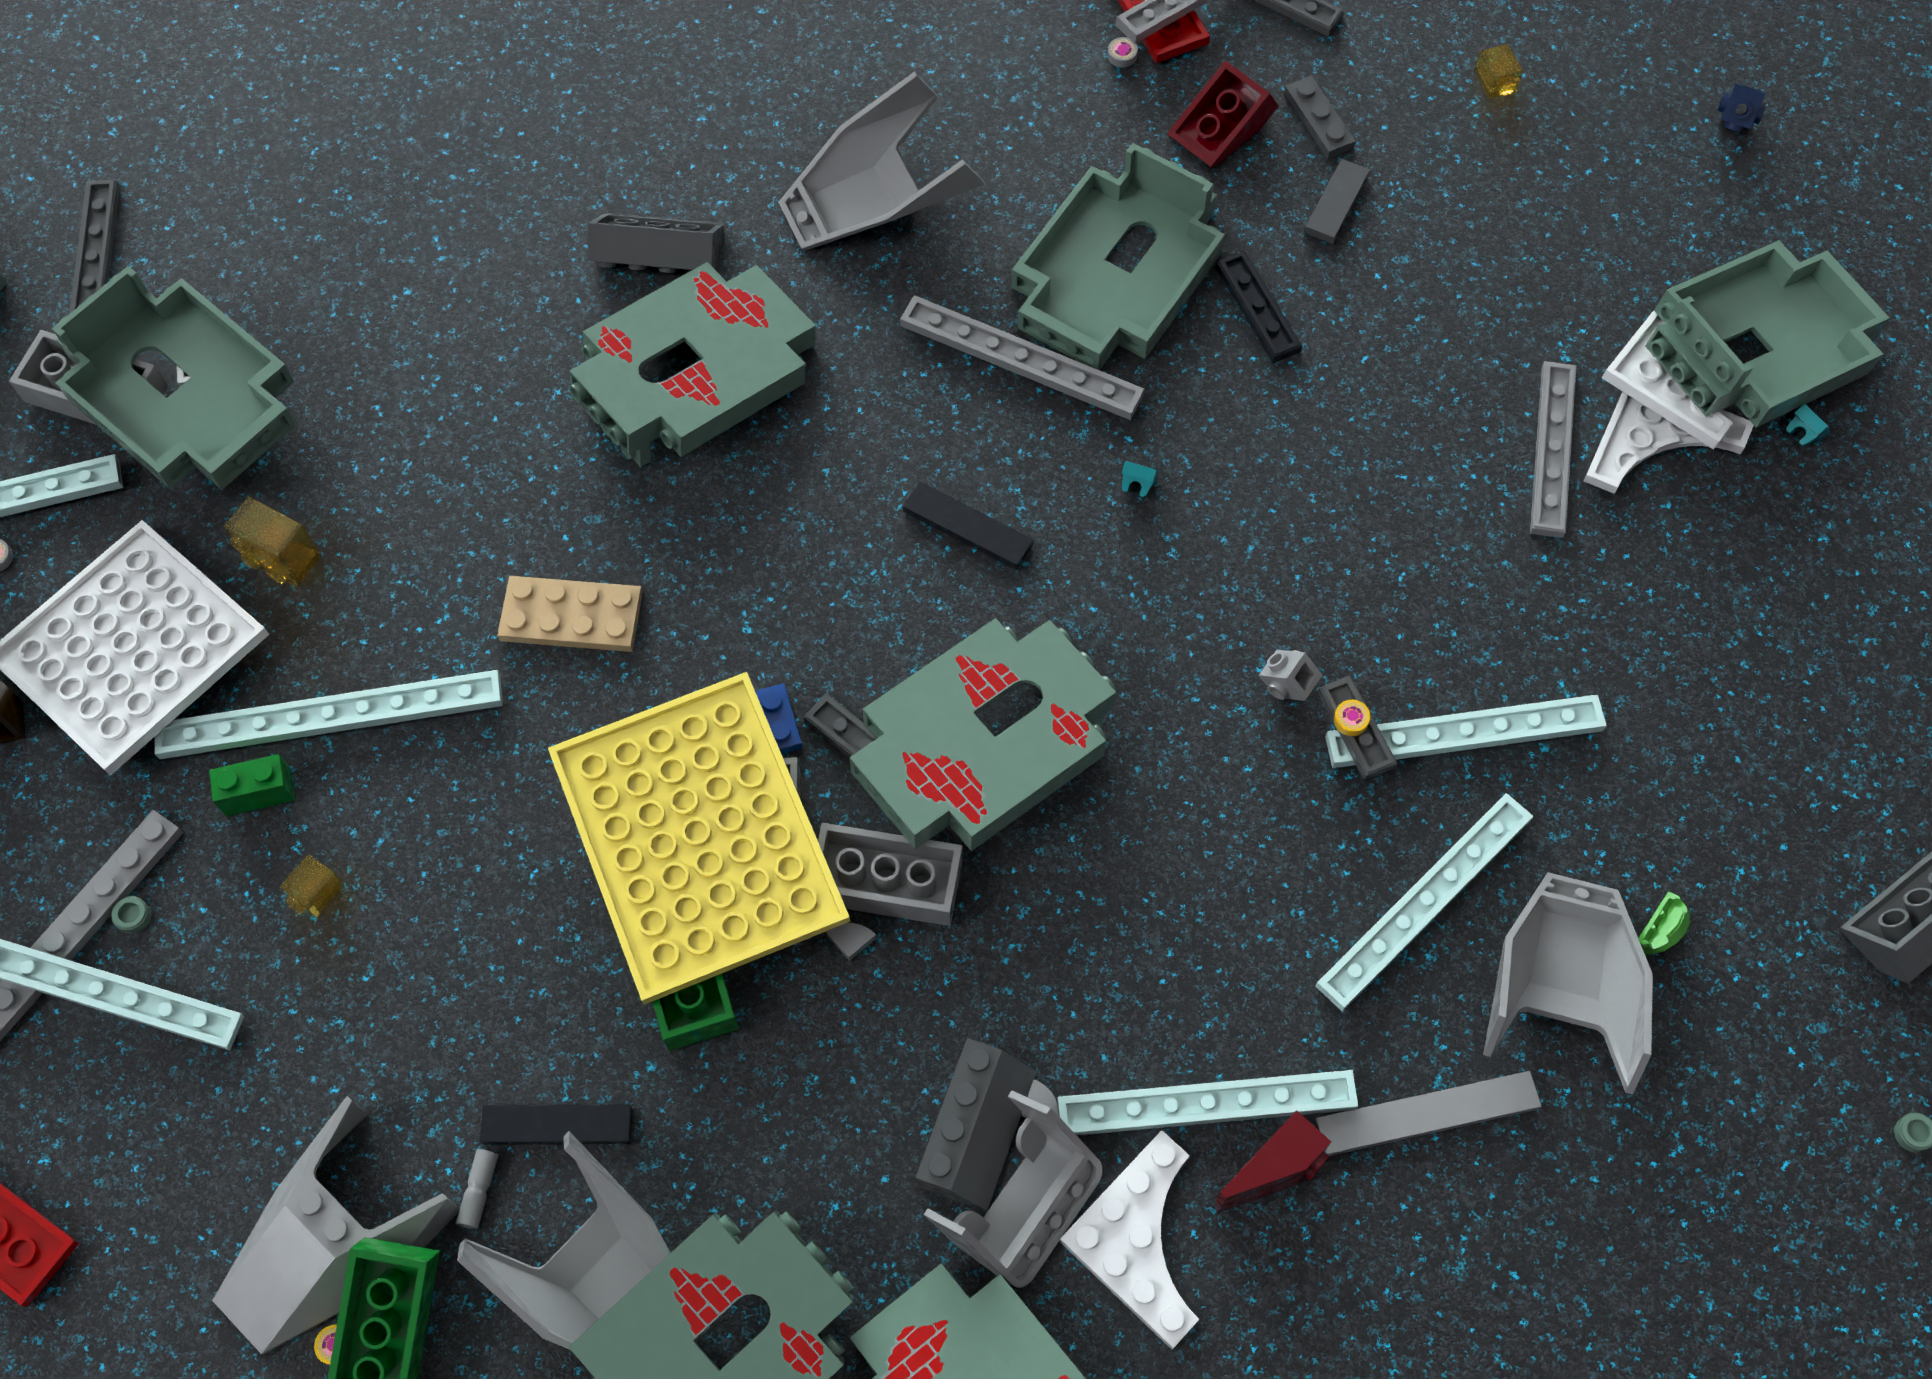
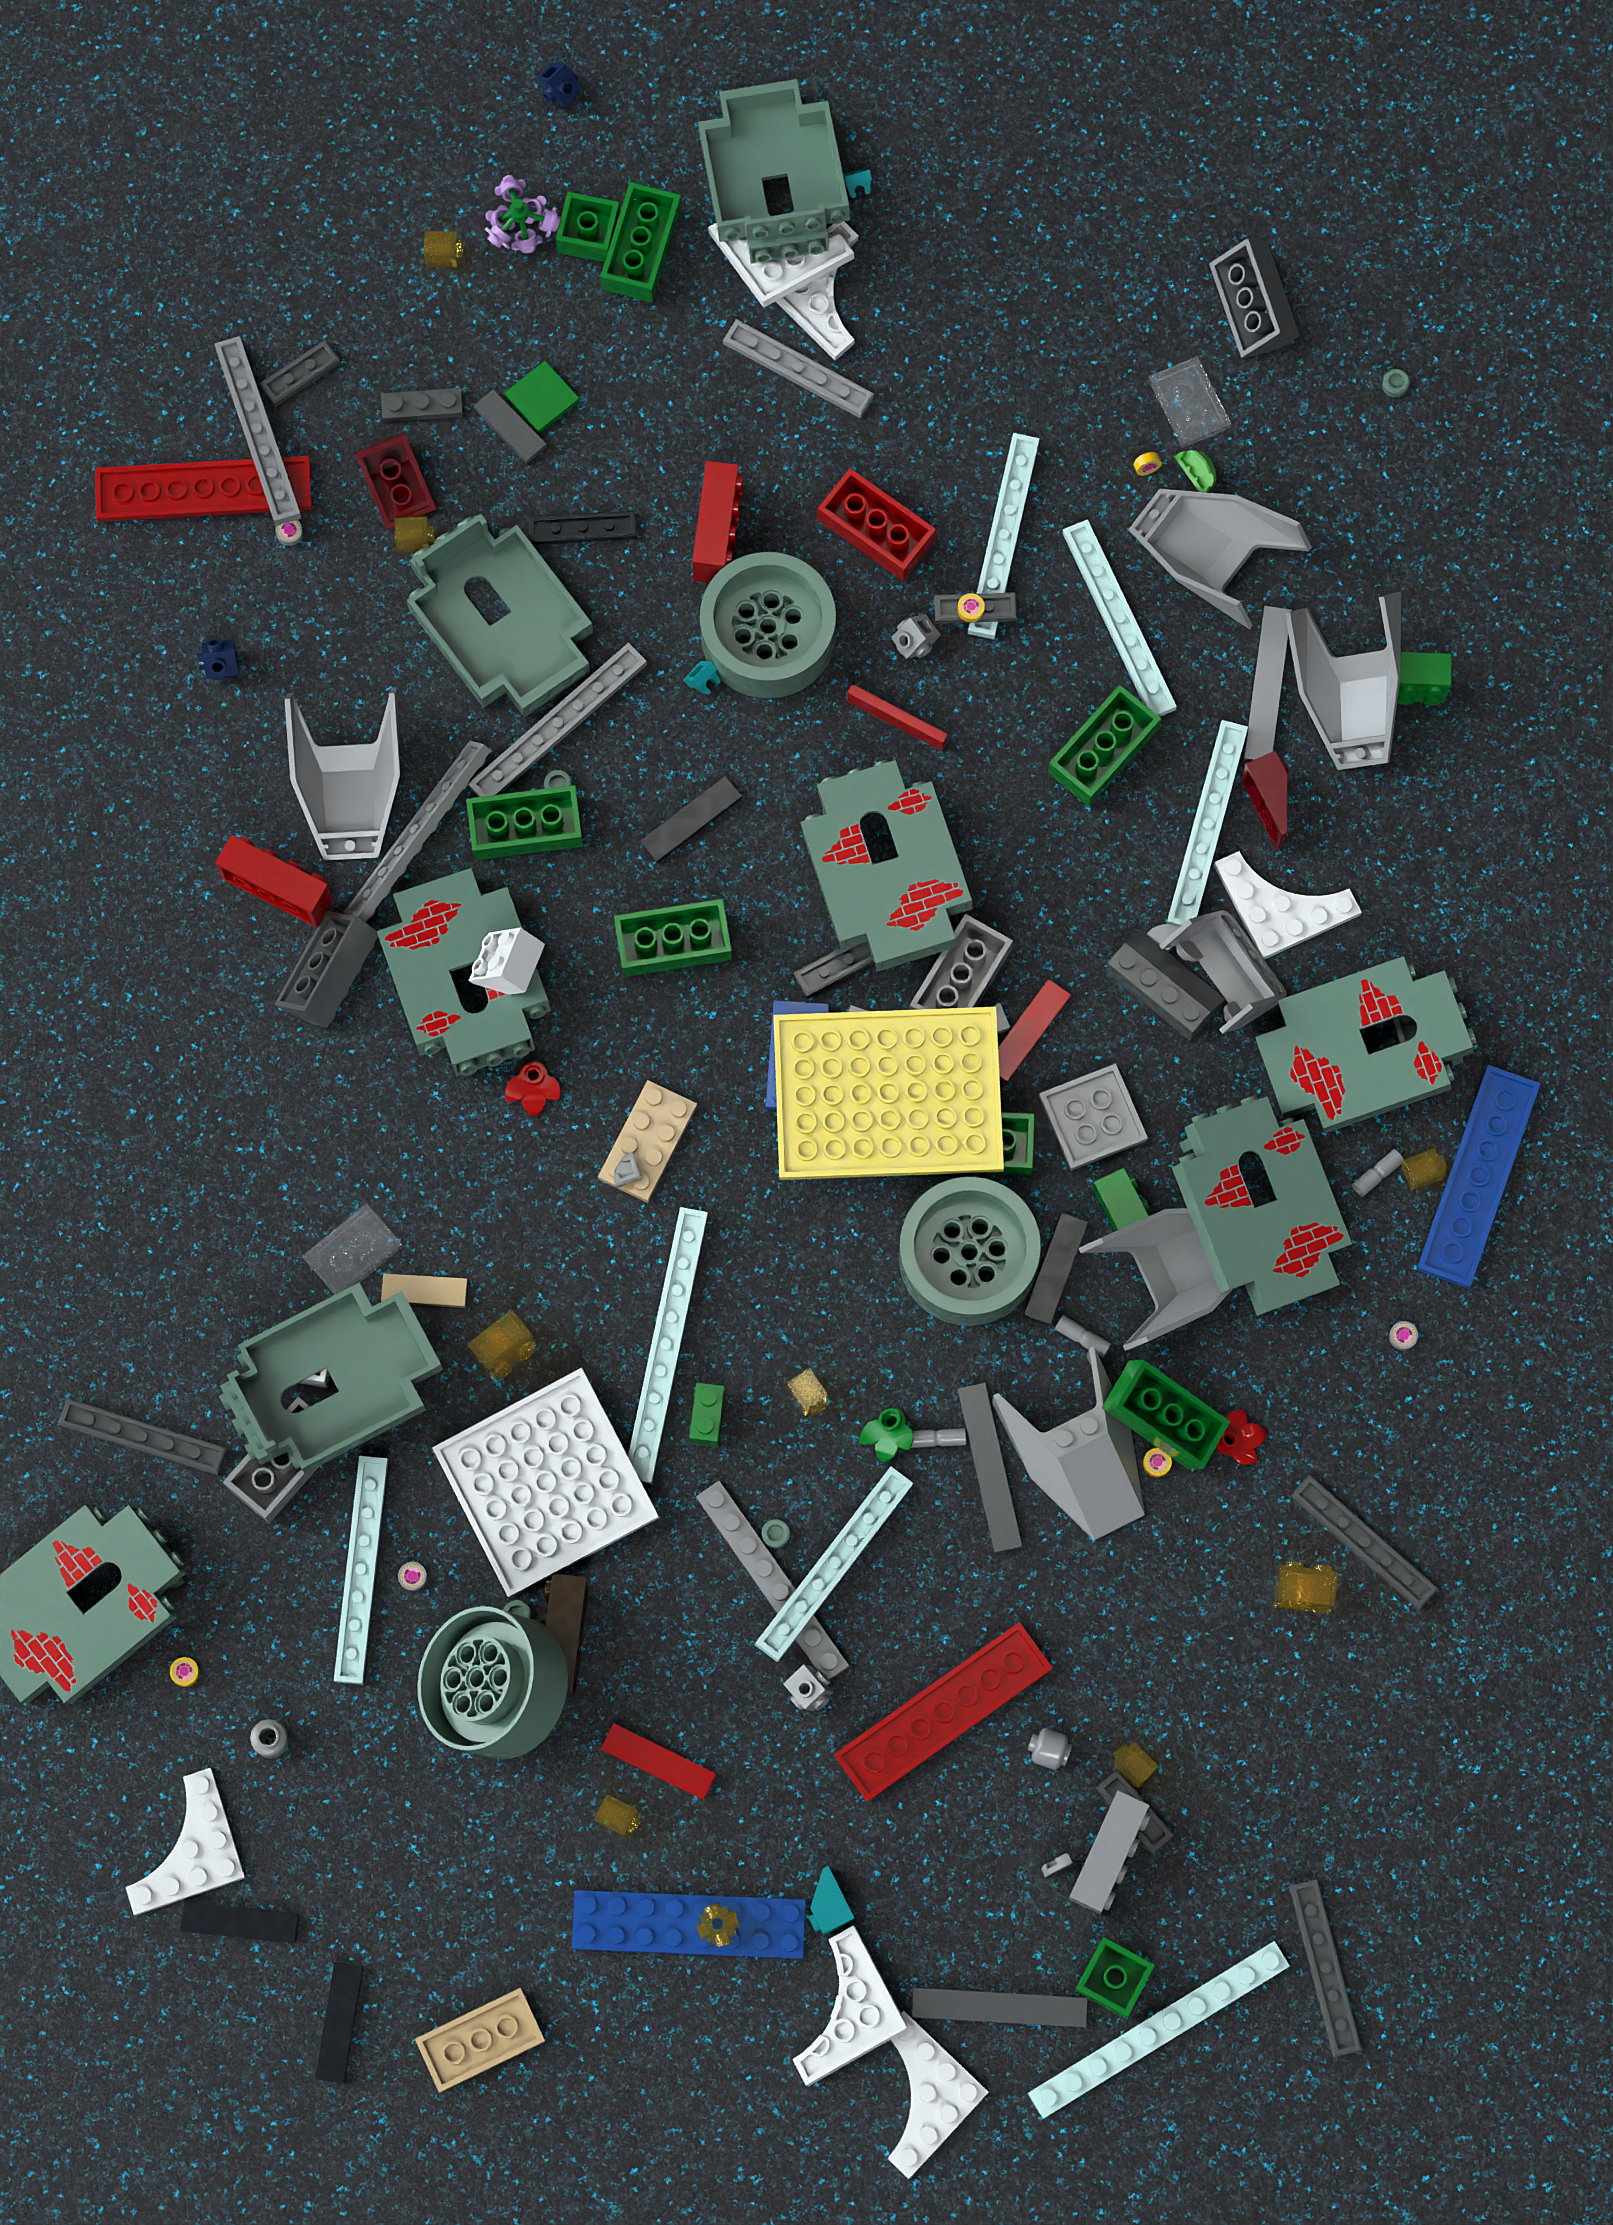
camera: 70 degrees left, 10 degrees up
none -> dark blue brick [198,639,239,680]
none -> red brick [215,835,333,928]
none -> clear tile [302,1203,403,1295]
none -> light grey plate [344,740,491,922]
none -> tan tile [381,1274,468,1308]
none -> clear yellow brick [394,517,434,553]
none -> green brick [466,785,583,860]
none -> white slope [469,927,545,995]
none -> lavender plant [485,175,560,253]
none -> green tile [504,361,580,434]
none -> red plate [505,1061,560,1116]
none -> sand green tile [544,770,572,789]
none -> green brick [556,192,620,262]
none -> green brick [600,182,682,303]
none -> green brick [614,899,732,977]
none -> light grey tile [614,1152,642,1189]
none -> red brick [692,461,744,583]
none -> sand green wheel [700,552,836,698]
none -> red brick [817,468,936,581]
none -> red tile [847,685,947,751]
none -> green plate [859,1408,914,1463]
none -> sand green wheel [899,1177,1041,1326]
none -> light grey piece [911,1428,966,1448]
none -> dark grey tile [957,1383,1022,1554]
none -> red tile [998,979,1071,1083]
none -> light grey plate [1039,1064,1148,1171]
none -> green brick [1048,685,1161,807]
none -> green brick [1092,1168,1151,1232]
none -> yellow tile [1133,452,1162,476]
none -> clear tile [1148,356,1231,448]
none -> light grey windscreen [1285,592,1401,770]
none -> green brick [1397,652,1451,706]

